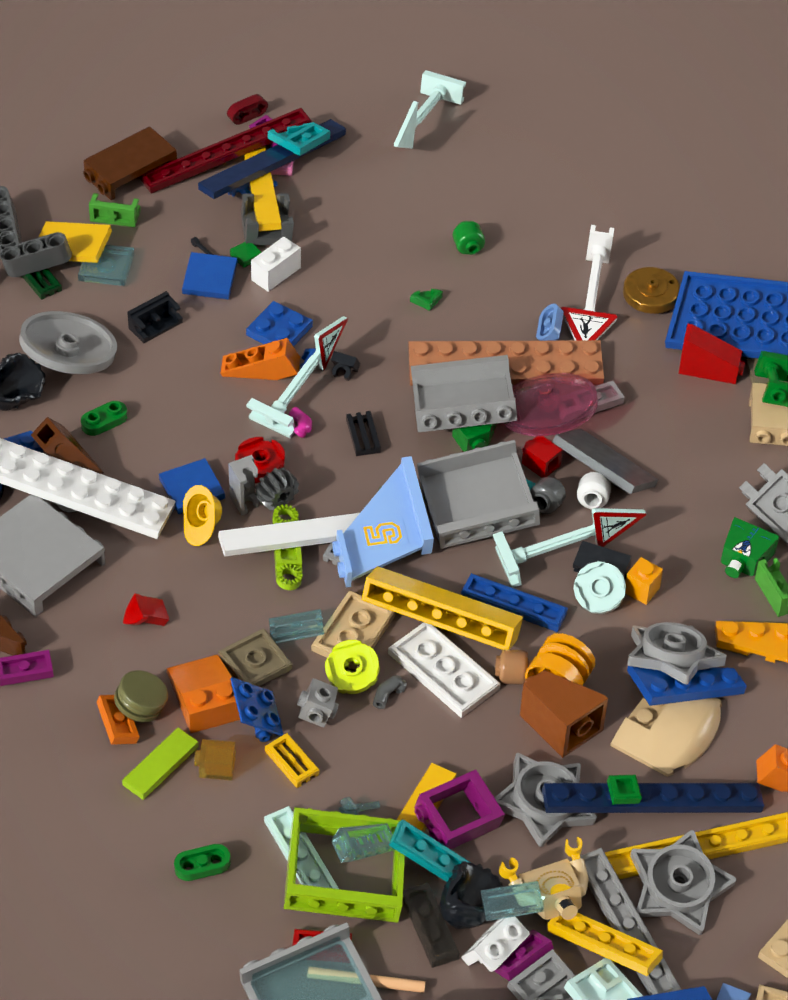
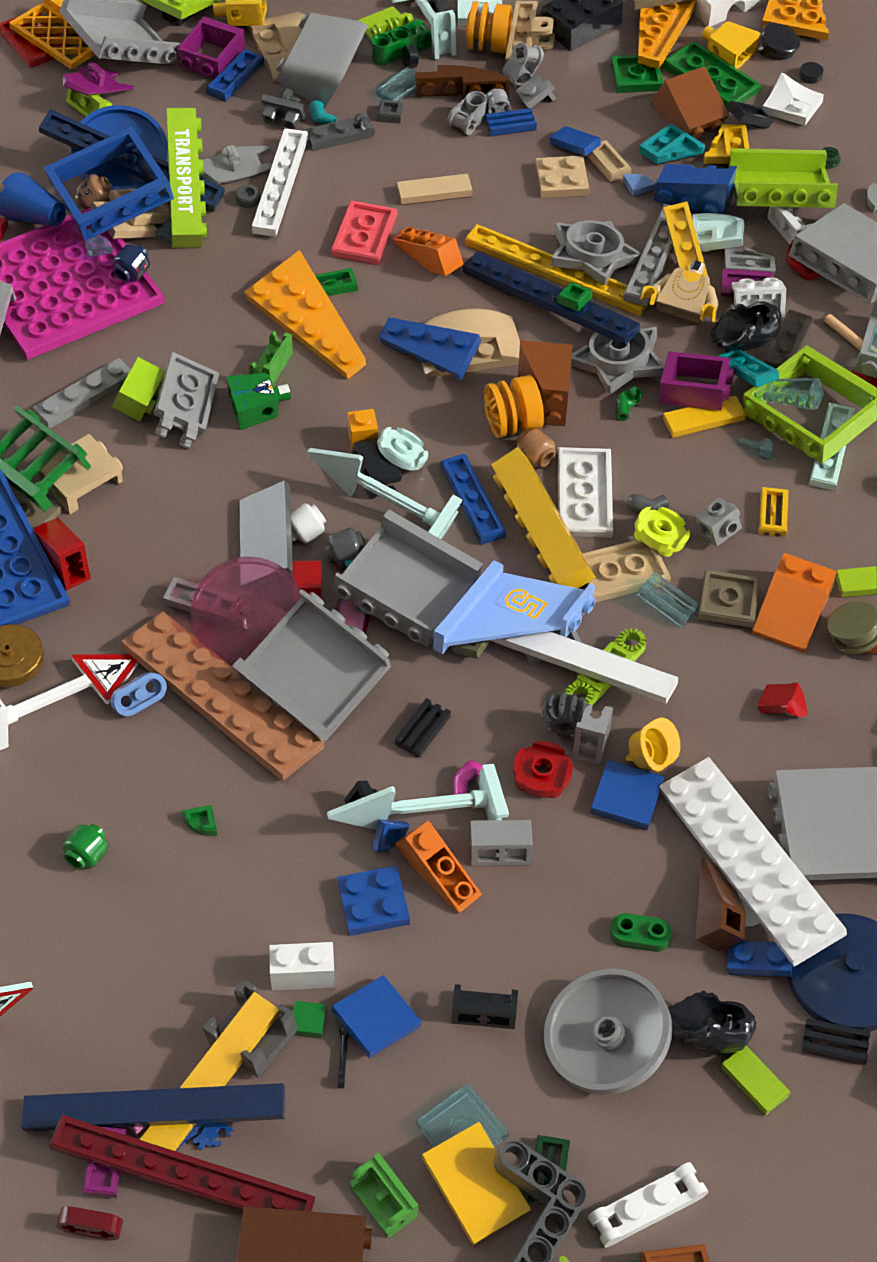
camera: 135 degrees left, 5 degrees up
clear yellow brick [194,739,236,780] -> none
blue hinge [230,677,284,742] -> none
teal wing [268,122,330,156] -> none
clear light blue tile [481,881,544,921] -> none
light grey plate [627,622,727,684] -> none
none -> light grey hinge [470,820,533,866]
none -> green arm [616,387,643,421]

